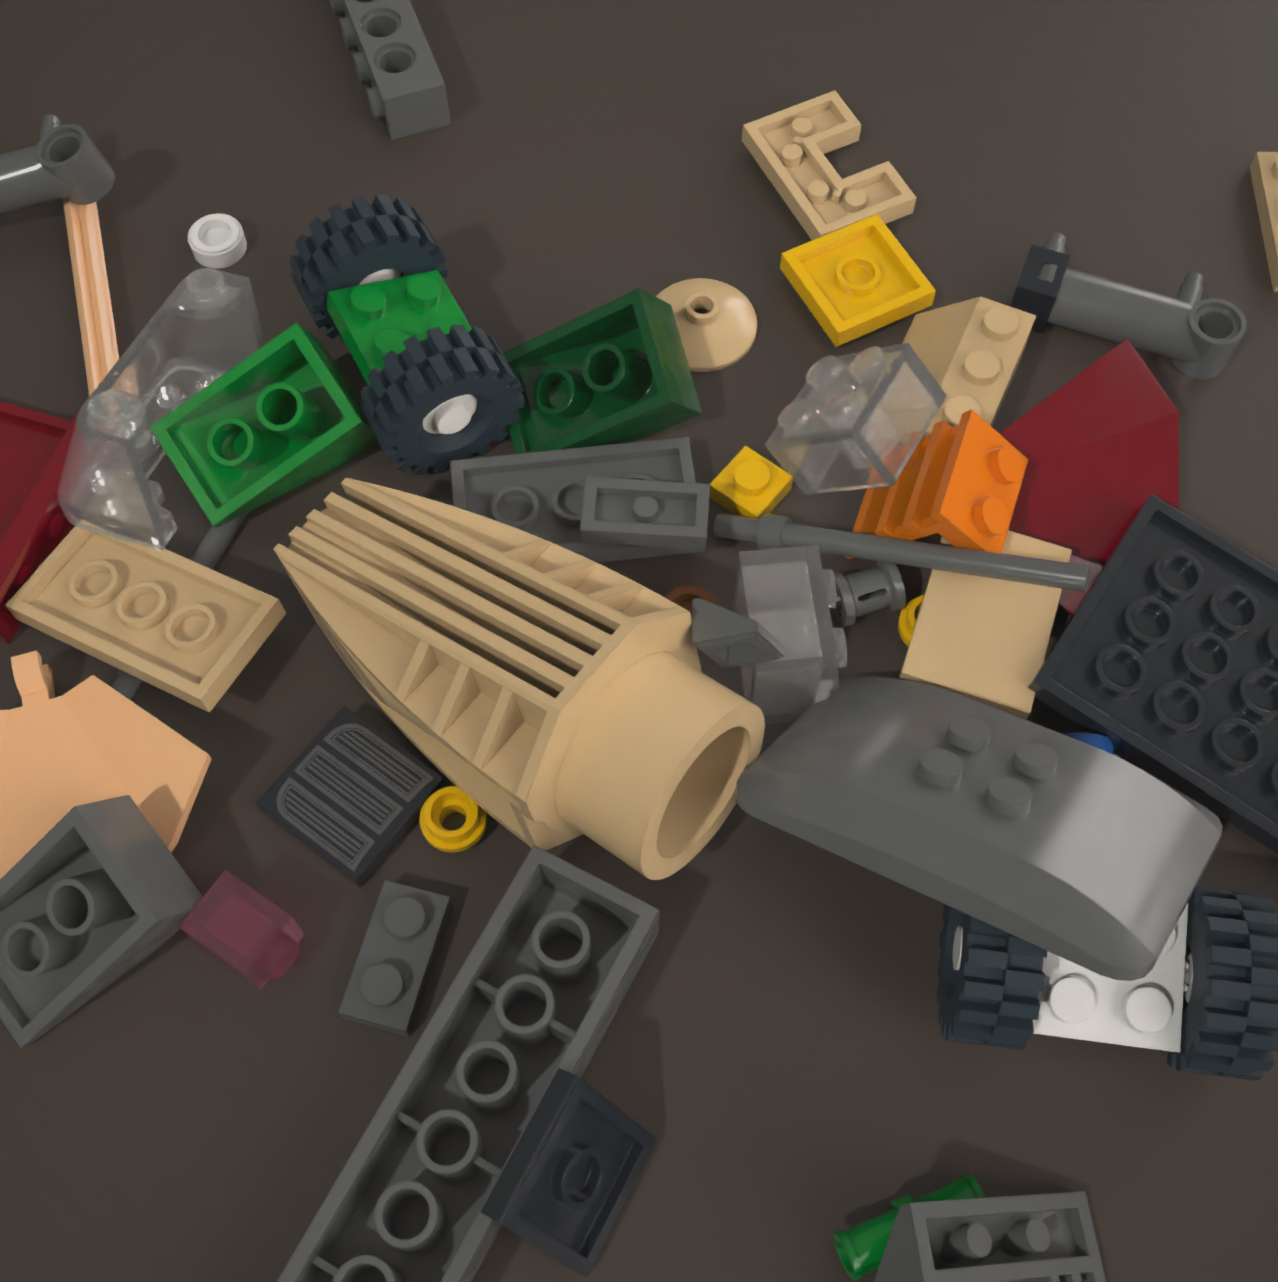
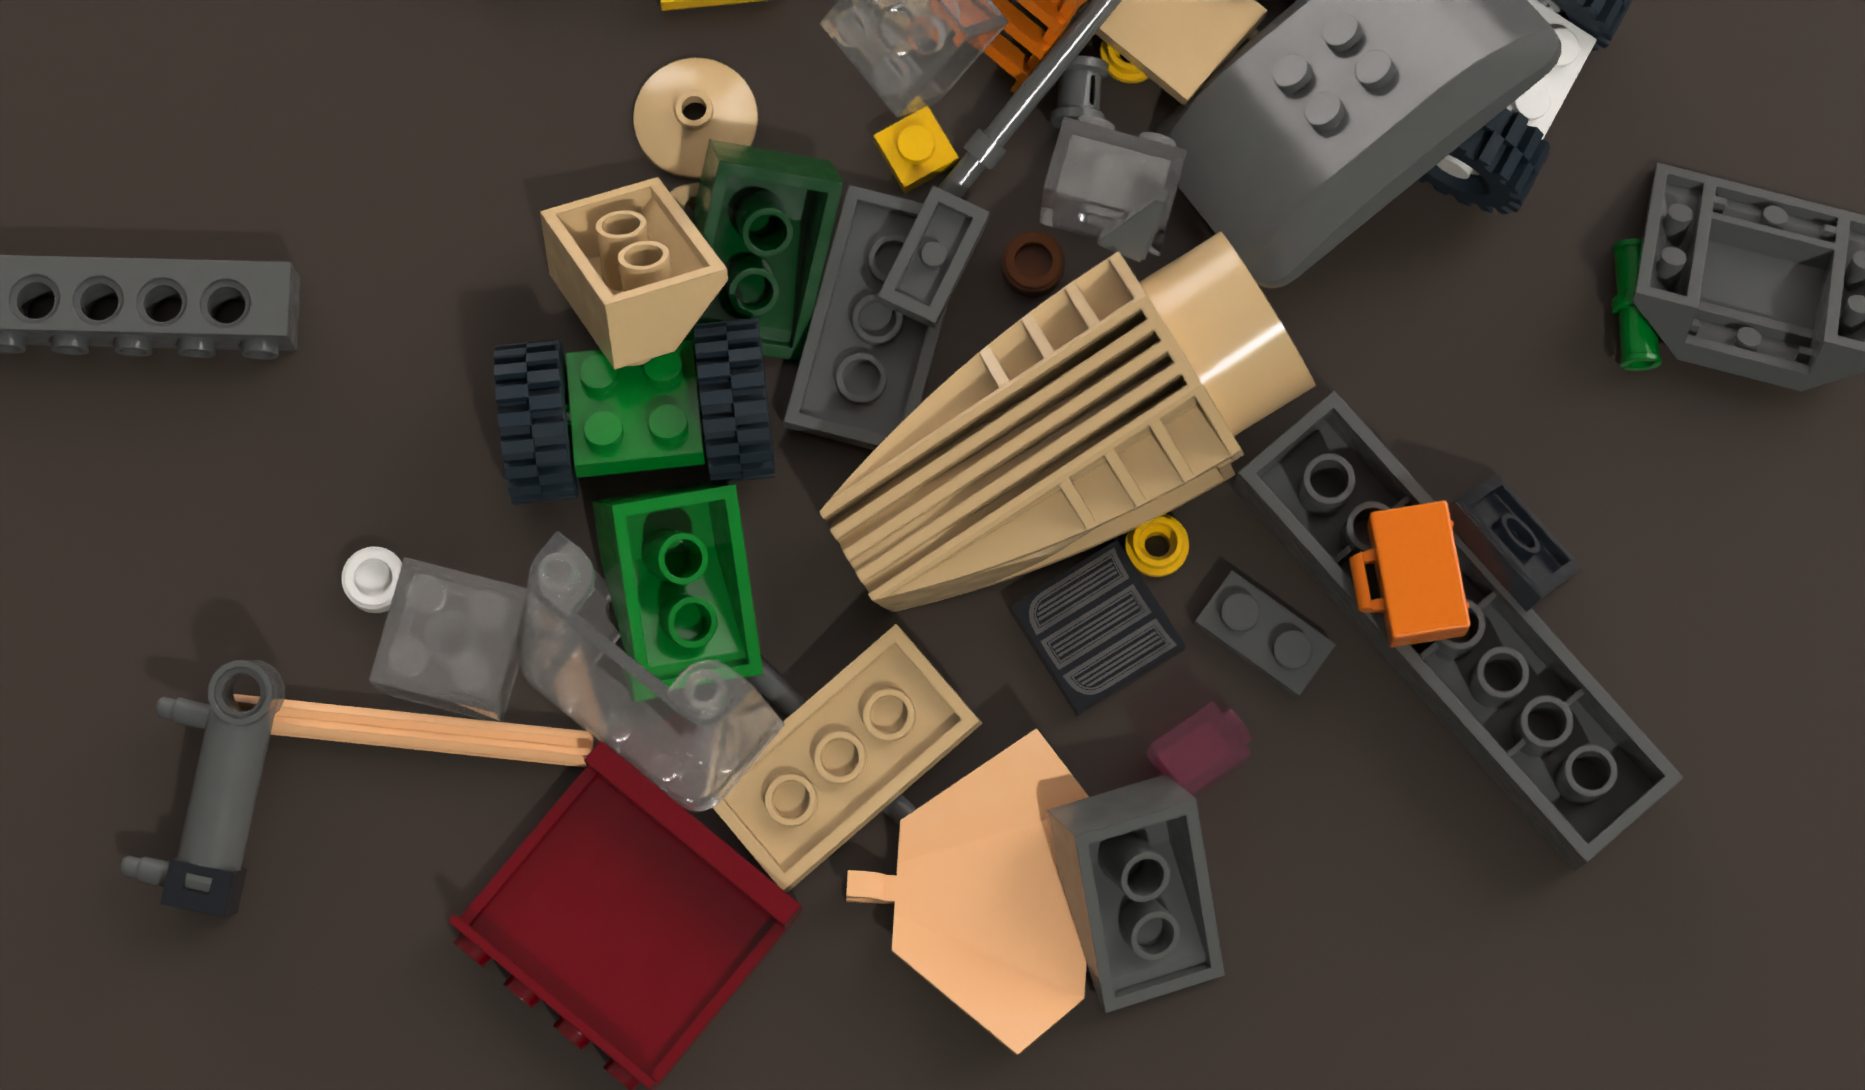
camera: 70 degrees left, 15 degrees up
none -> clear brick [369,557,536,722]
none -> tan slope [540,177,728,370]
none -> orange piece [1349,500,1470,648]

